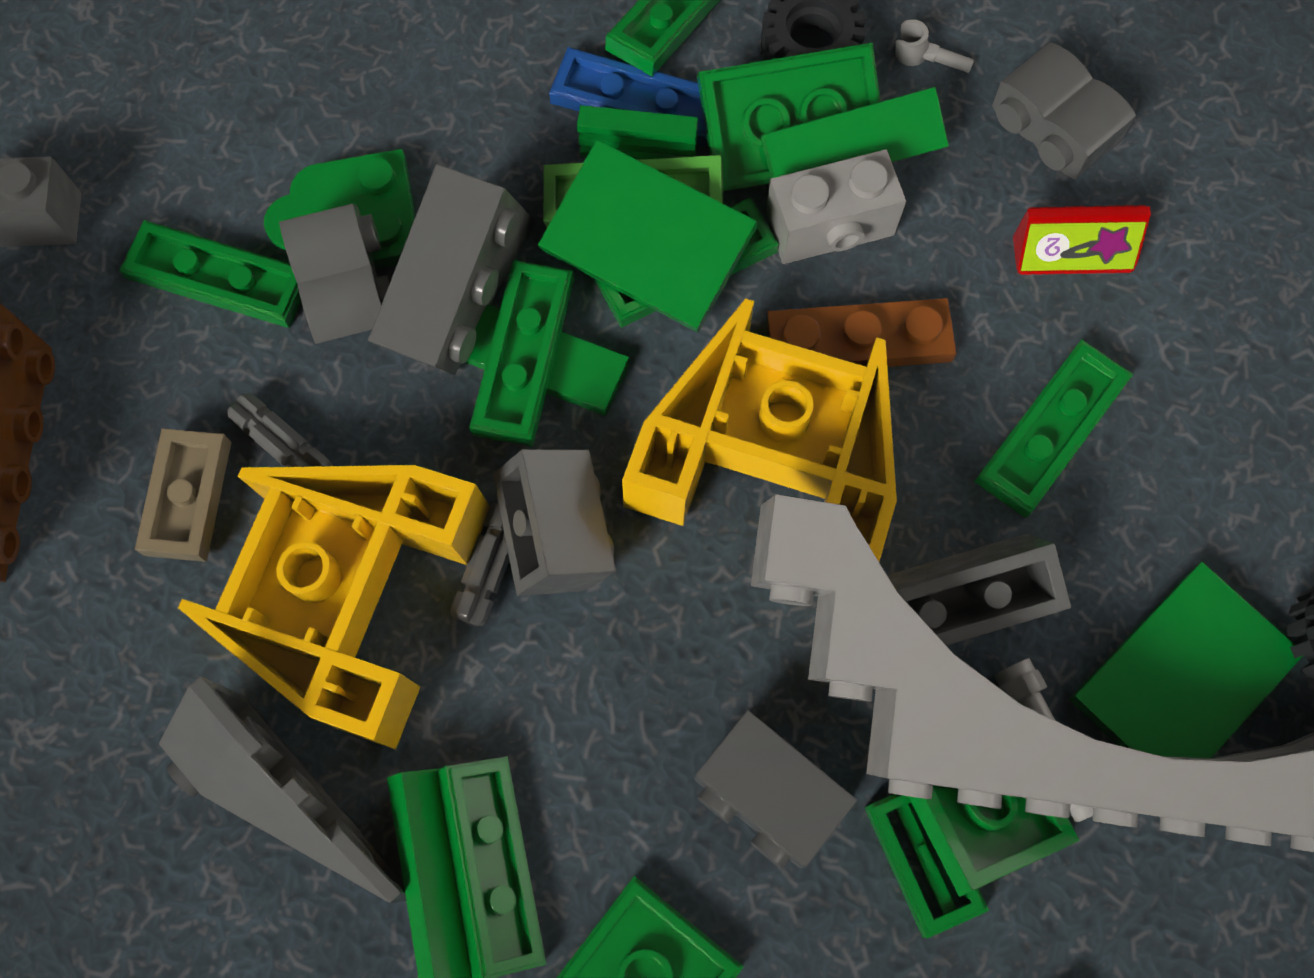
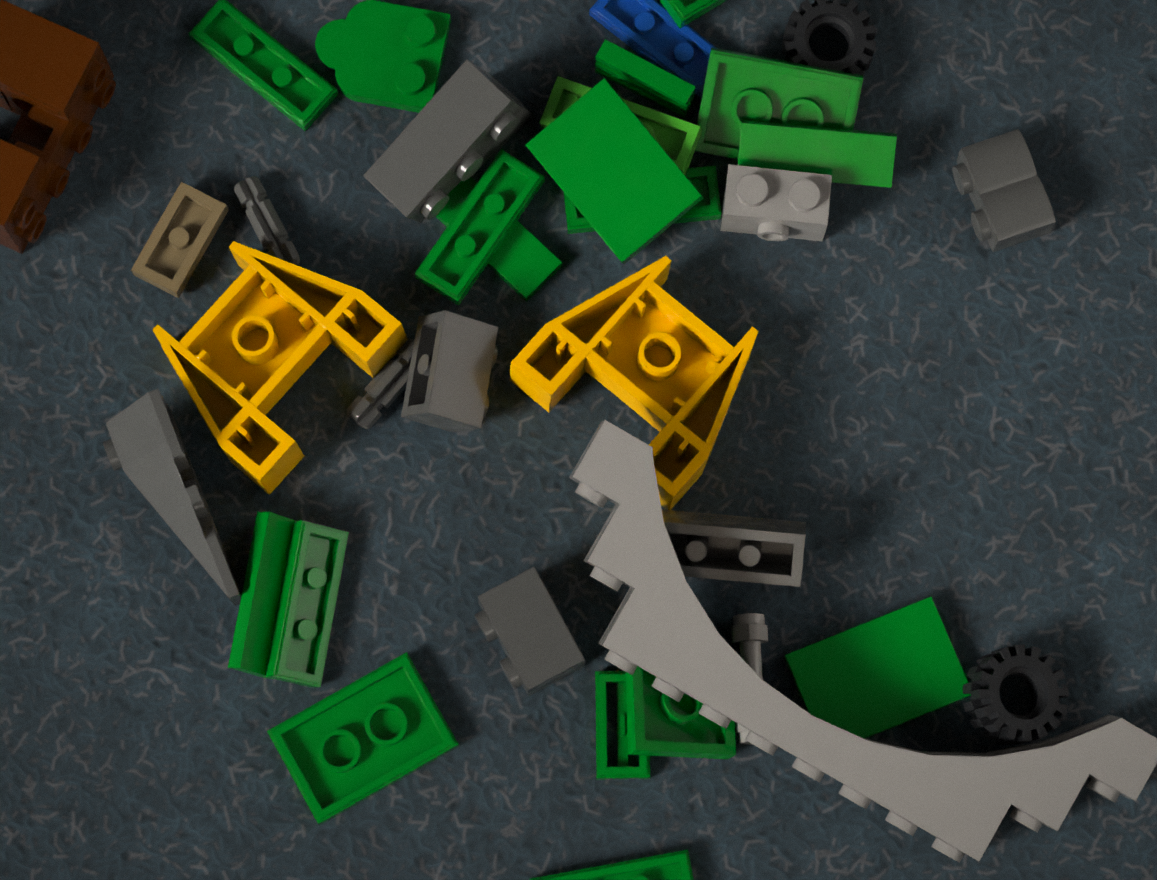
camera: 20 degrees right, 5 degrees up
dark grey brick [279,204,391,344] -> none
dark orange plate [766,298,957,367] -> none
light grey hand [895,20,974,73] -> none
green tile [974,339,1133,518] -> none
slope [1013,205,1151,275] -> none

